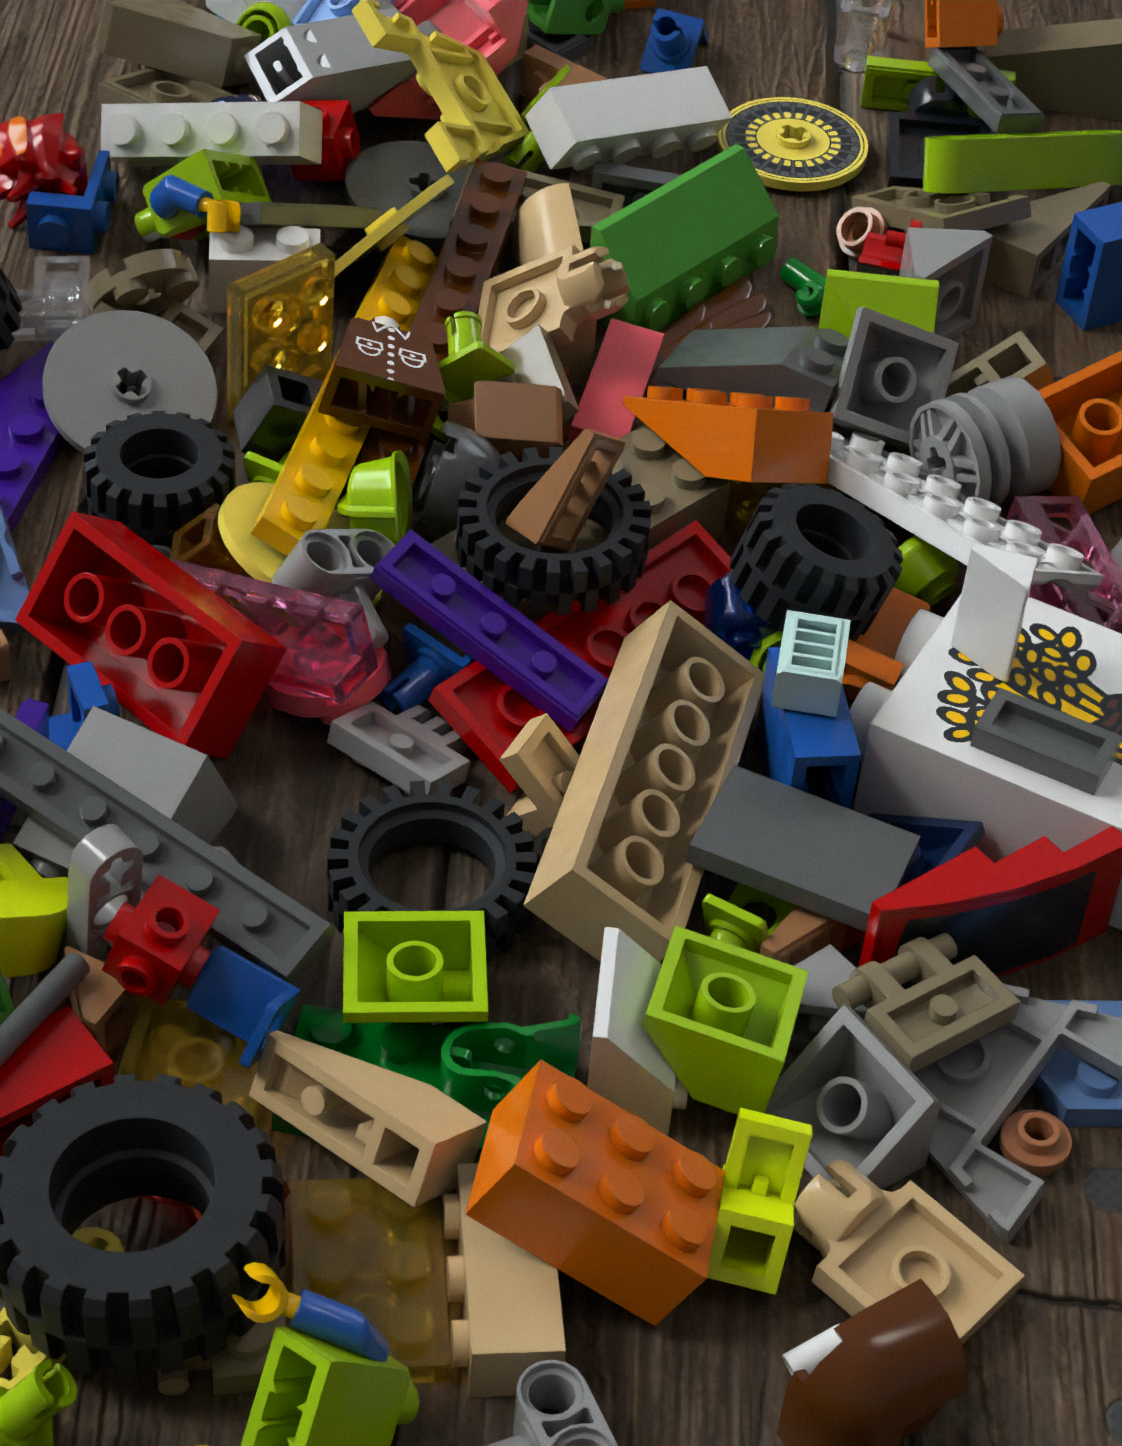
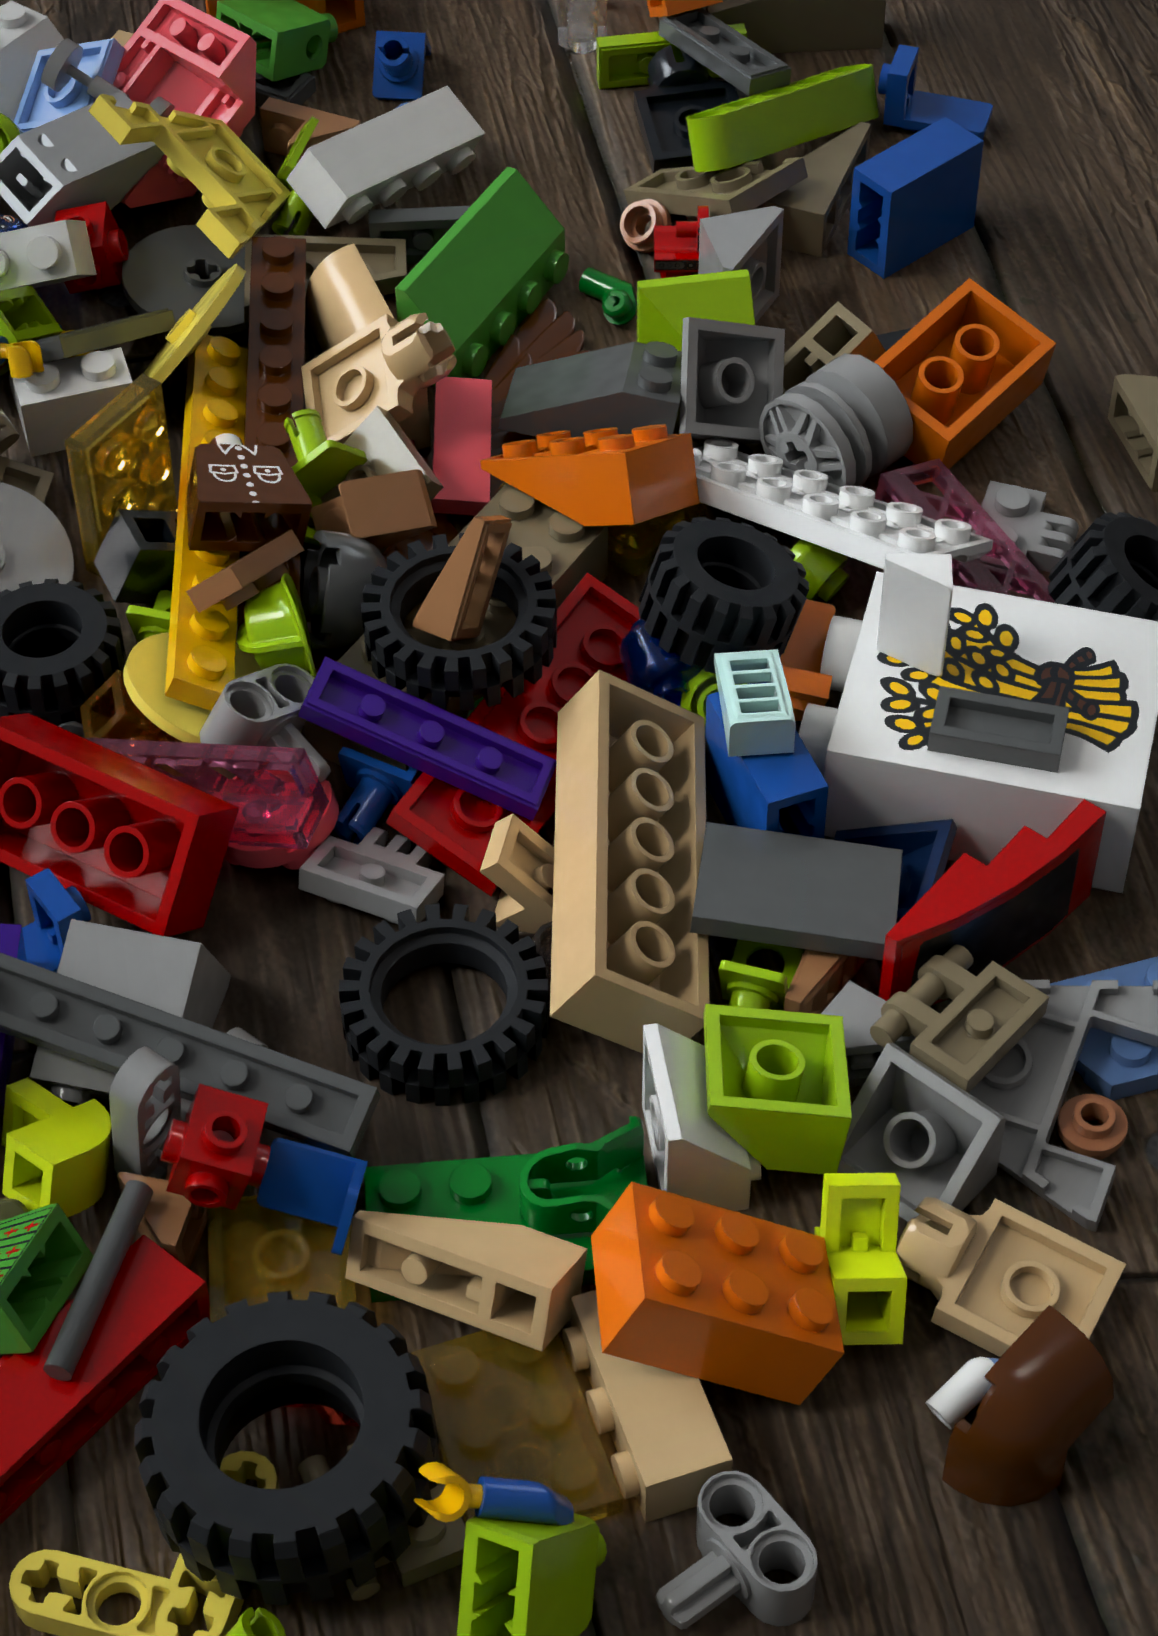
camera: 10 degrees left, 5 degrees up
lime slope [343,911,488,1023] -> none
piece [717,97,868,191] -> none
none -> medium nougat plate [186,529,304,613]

